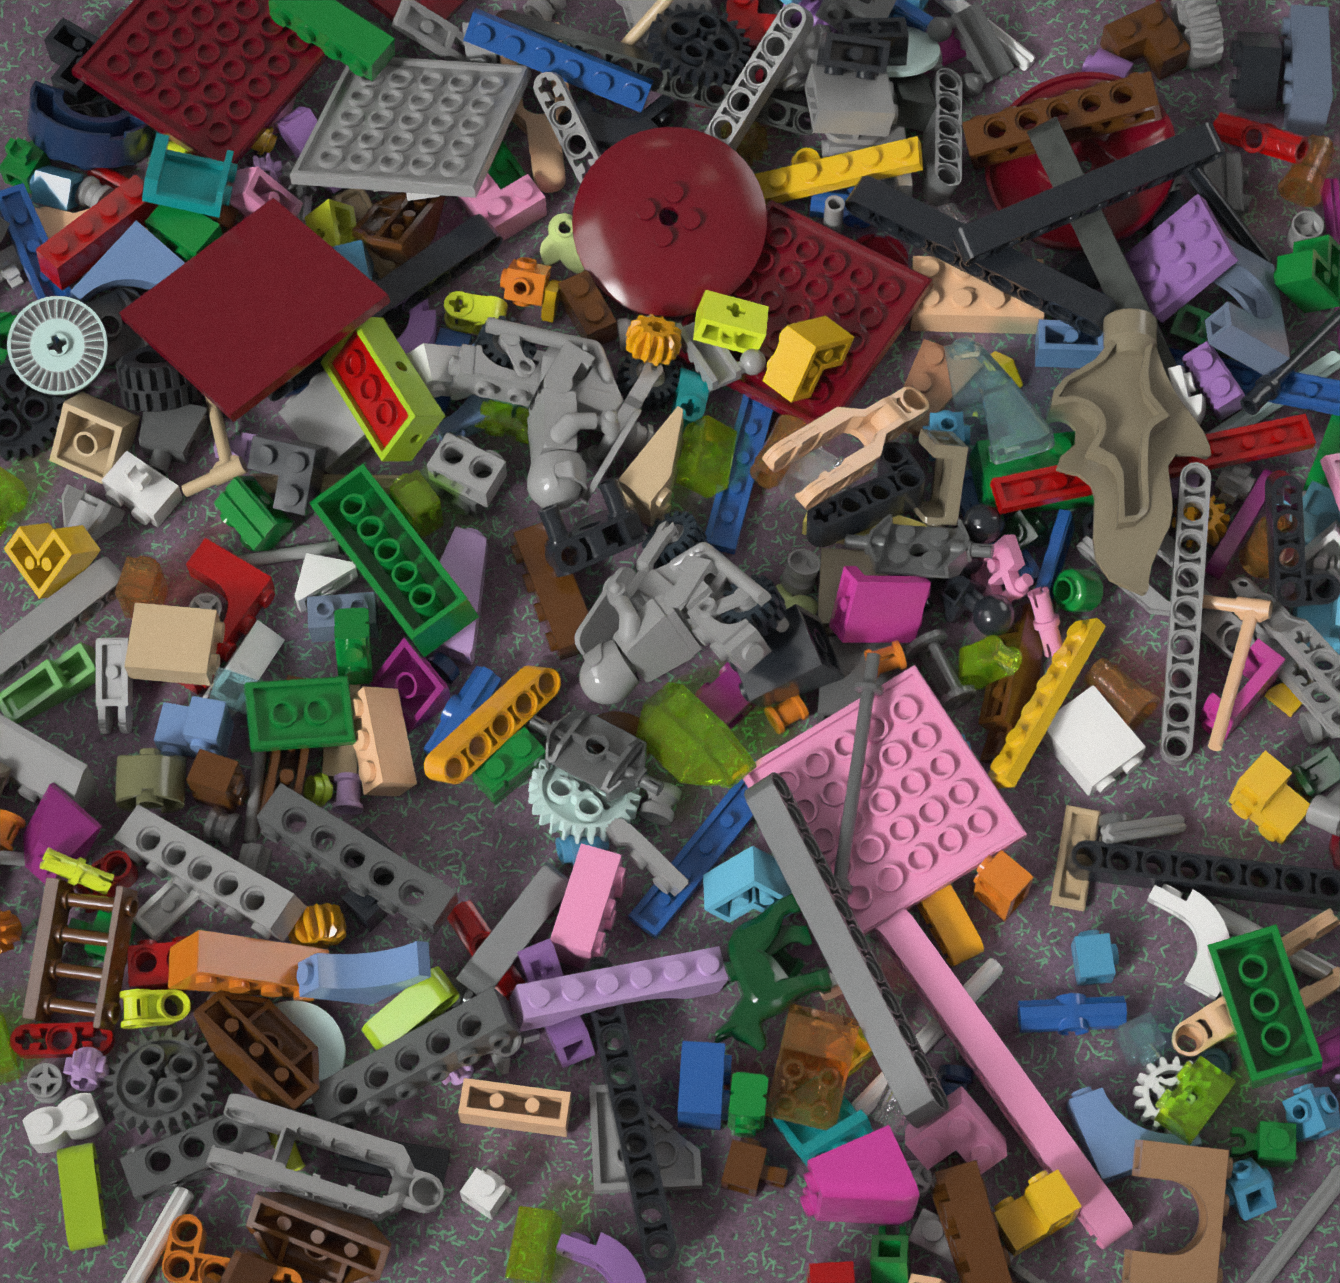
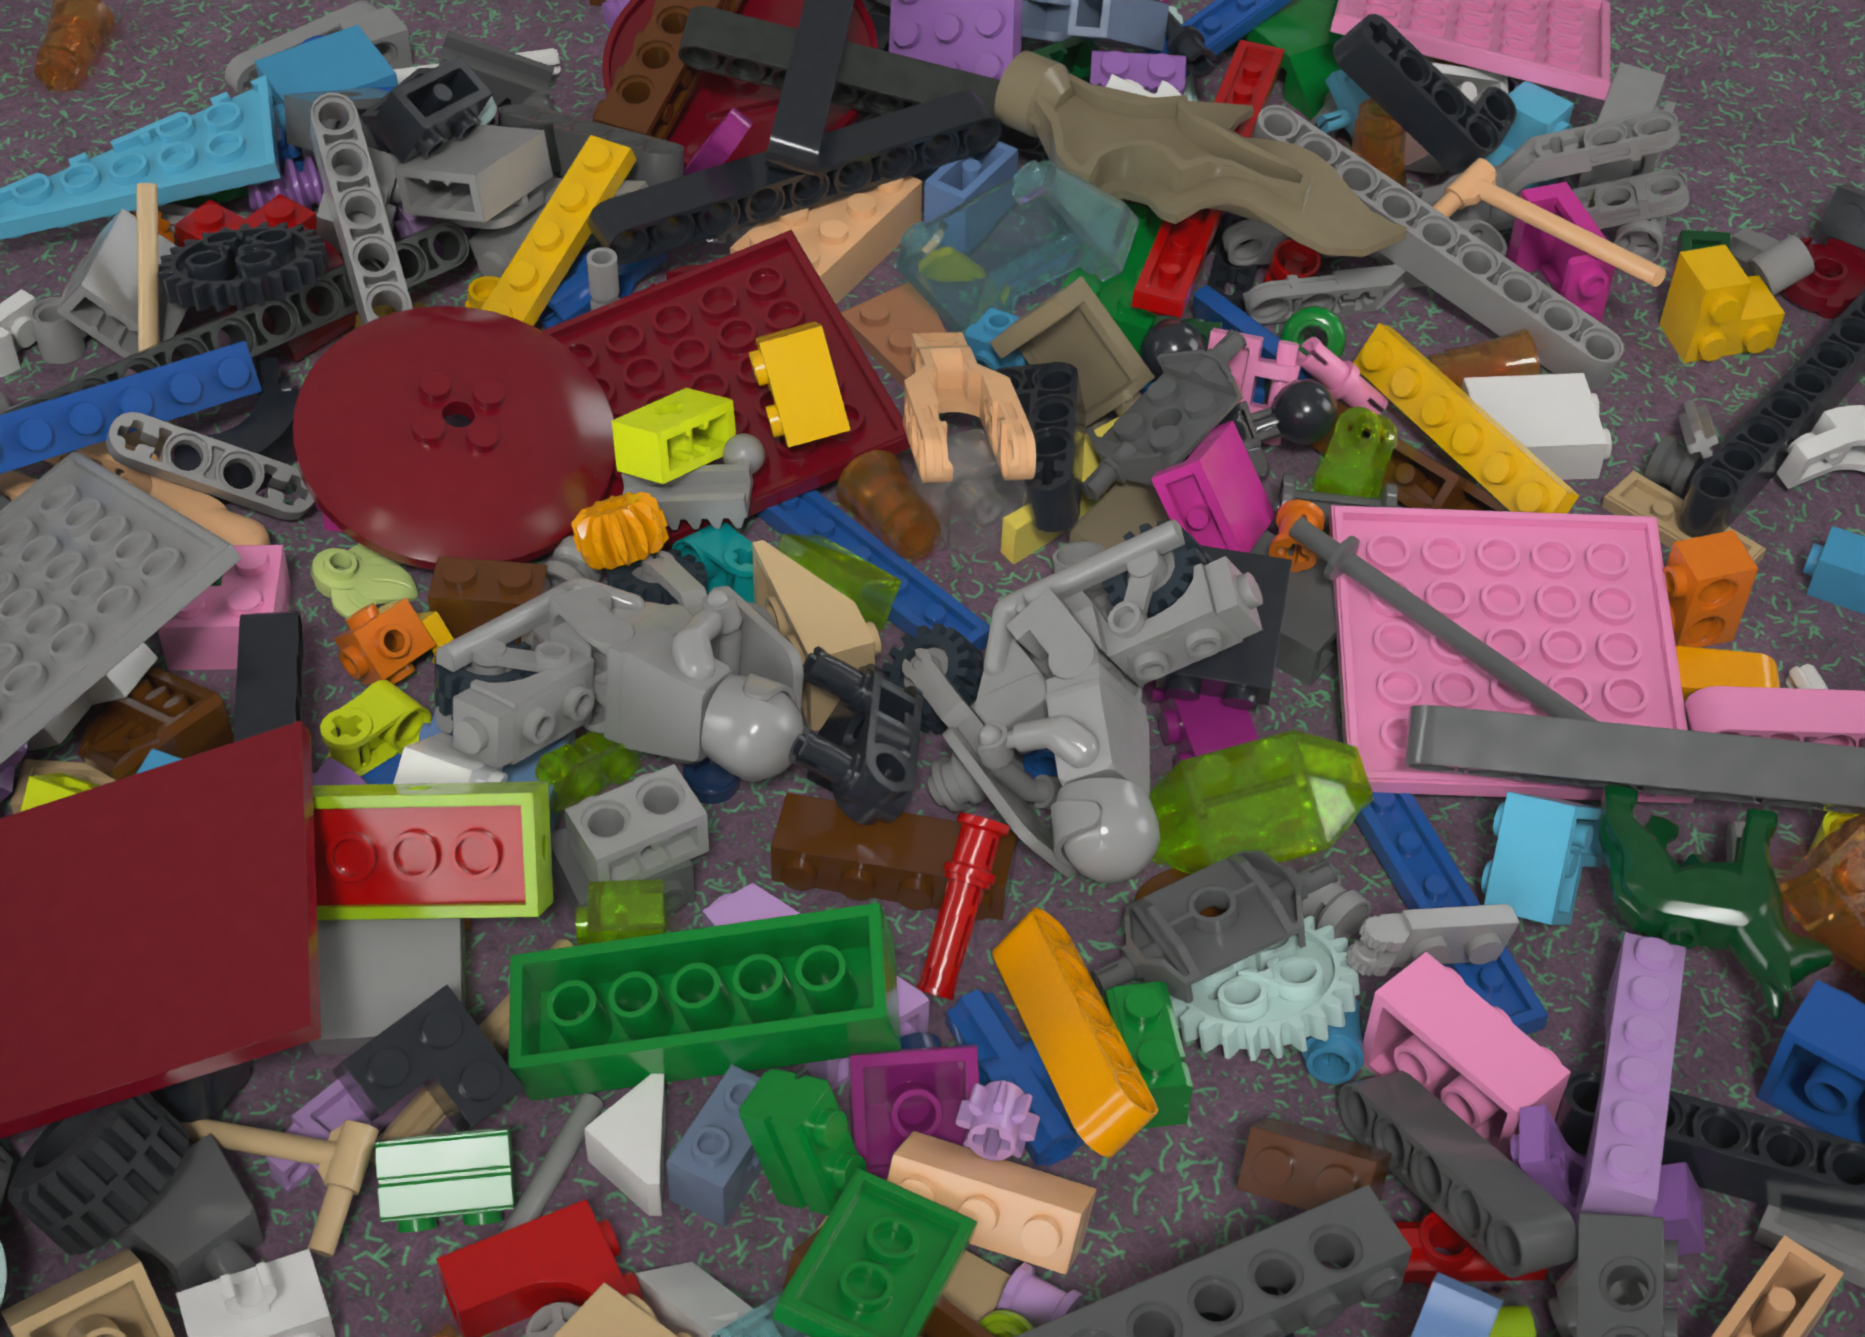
camera: 60 degrees left, 20 degrees down
orange bush [764,695,809,735] -> none
none -> magenta beam [684,107,753,176]
none -> red pin [916,812,1011,1001]
none -> lavender gear [955,1080,1040,1161]
none -> reddish brown brick [1237,1118,1392,1210]

